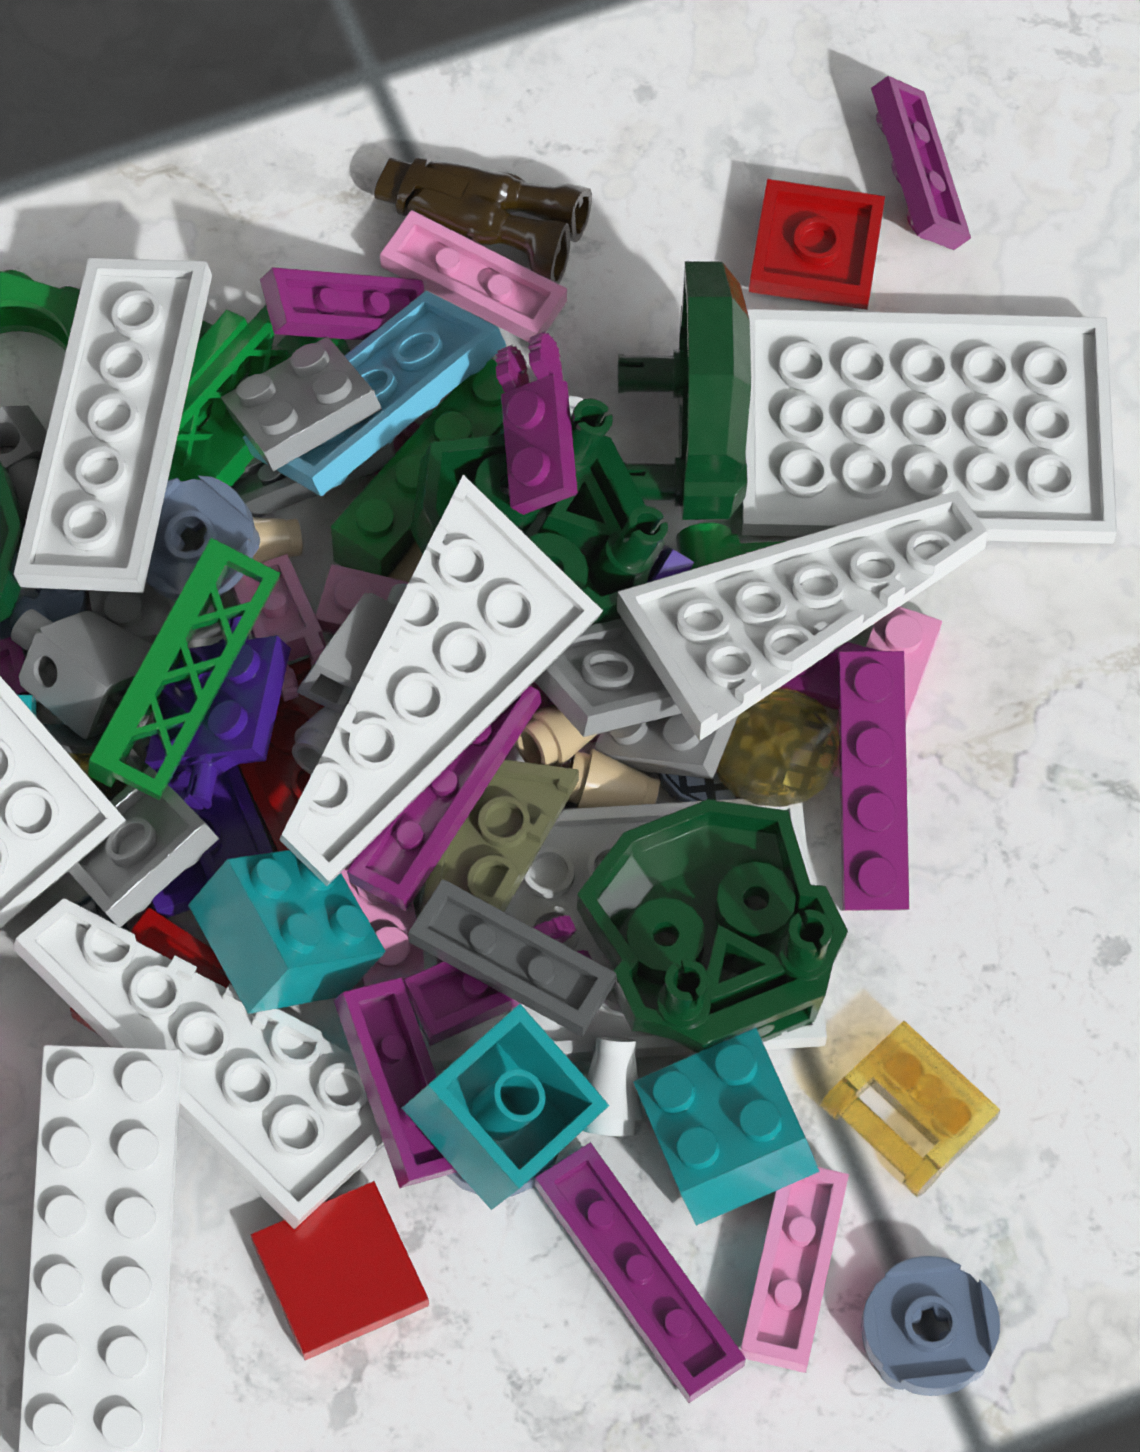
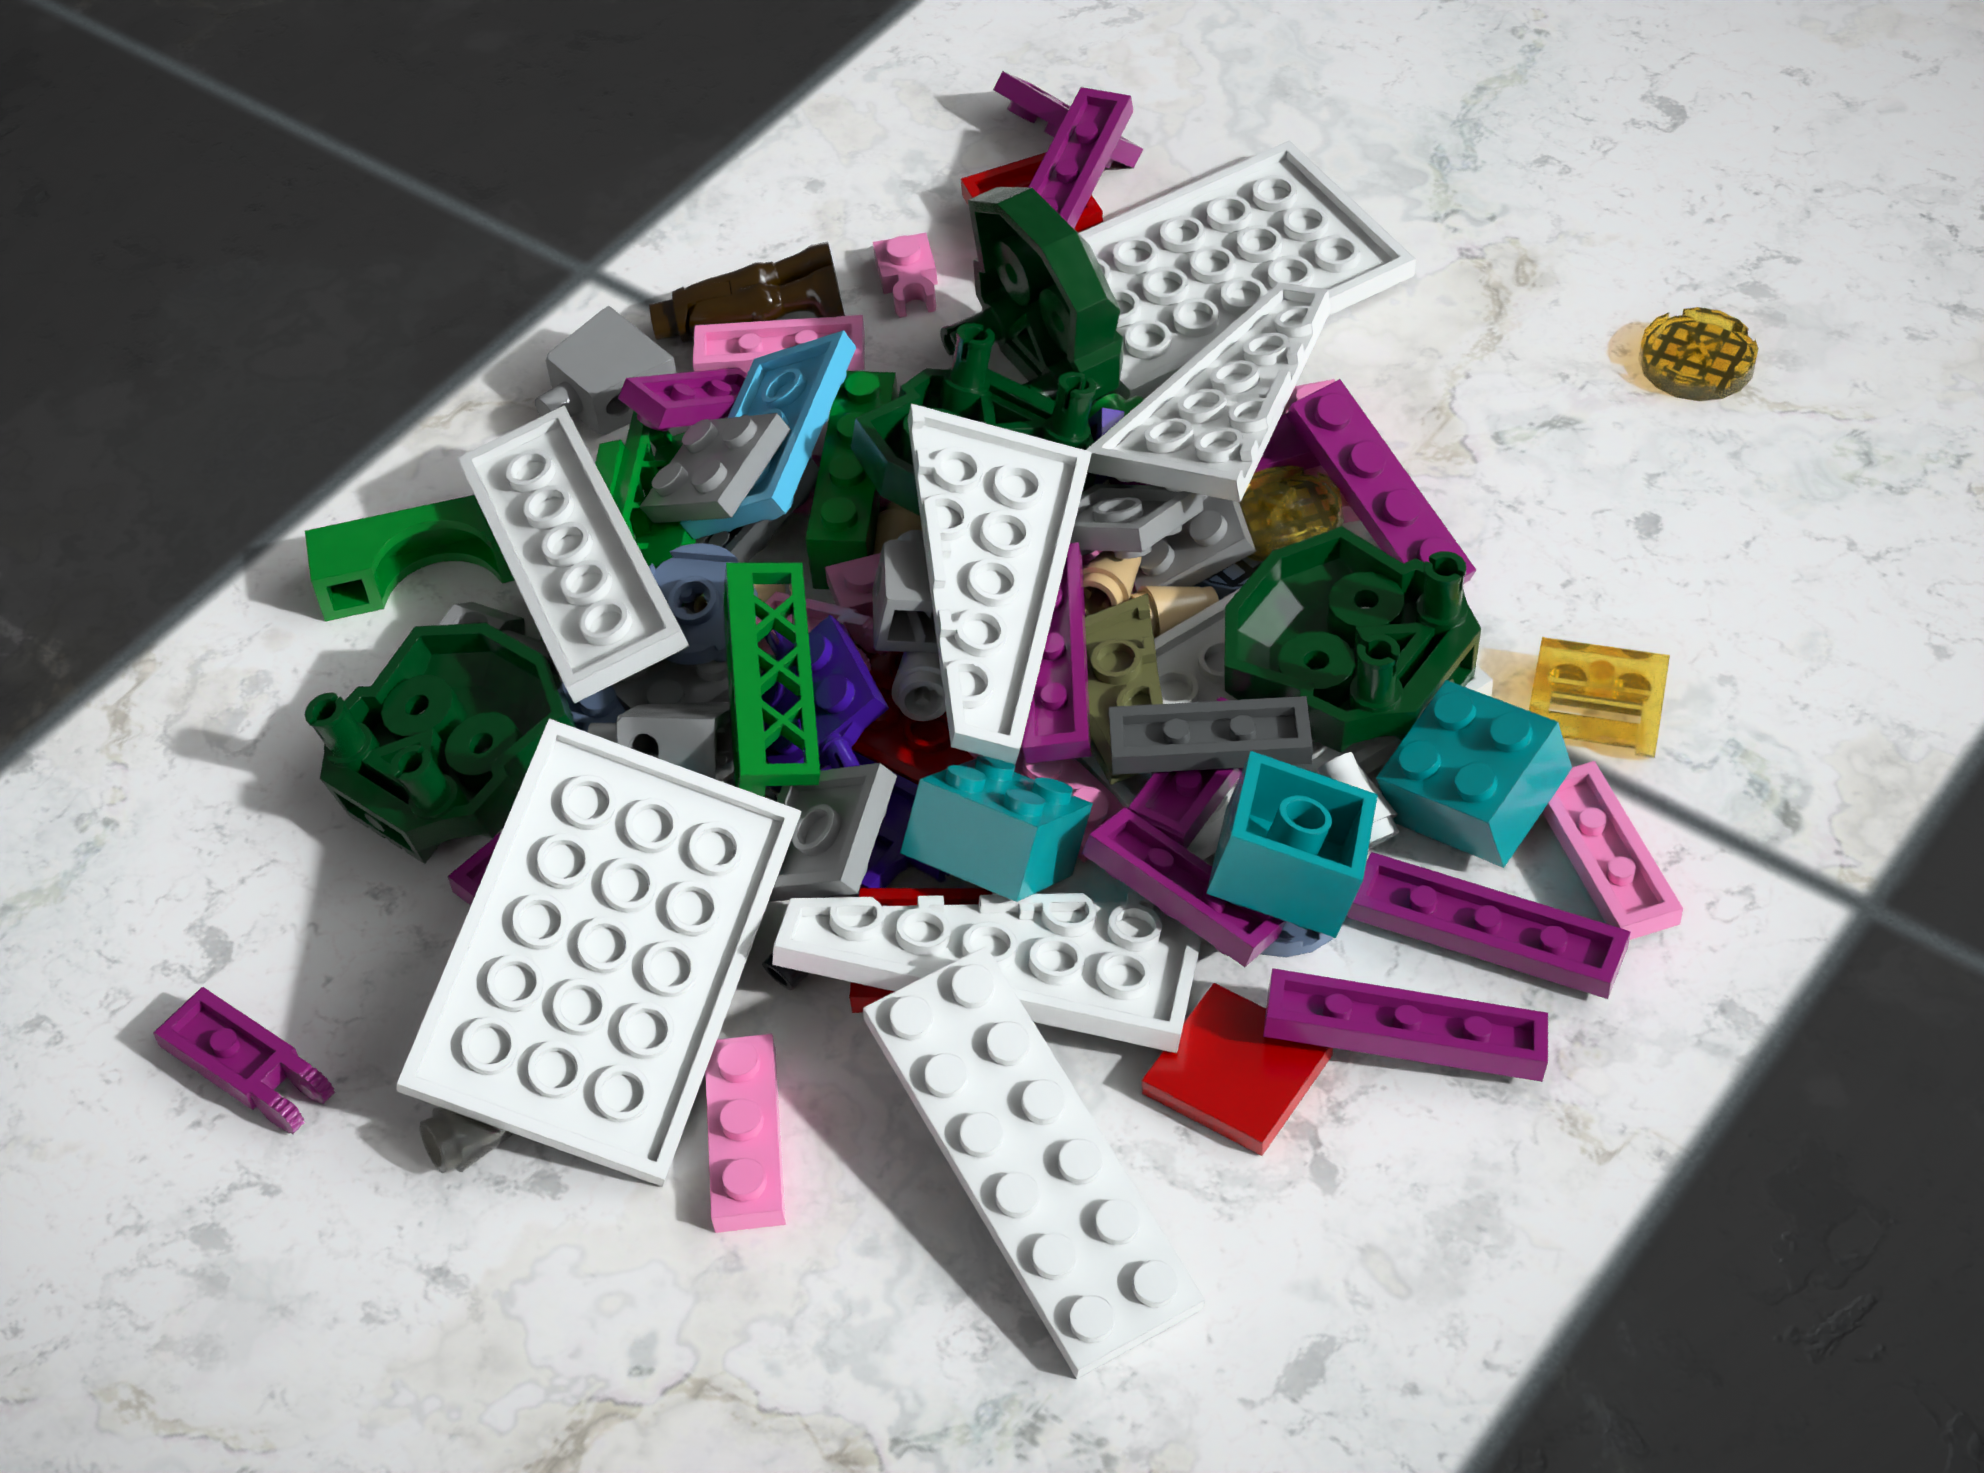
camera: 25 degrees left, 15 degrees down
magenta hinge [495,331,578,515] -> none
sand blue plate [861,1256,1000,1396] -> none
none -> light grey torso [535,306,676,435]
none -> bright pink plate [873,233,938,318]
none -> magenta plate [1029,87,1133,228]
none -> magenta plate [1263,968,1548,1082]

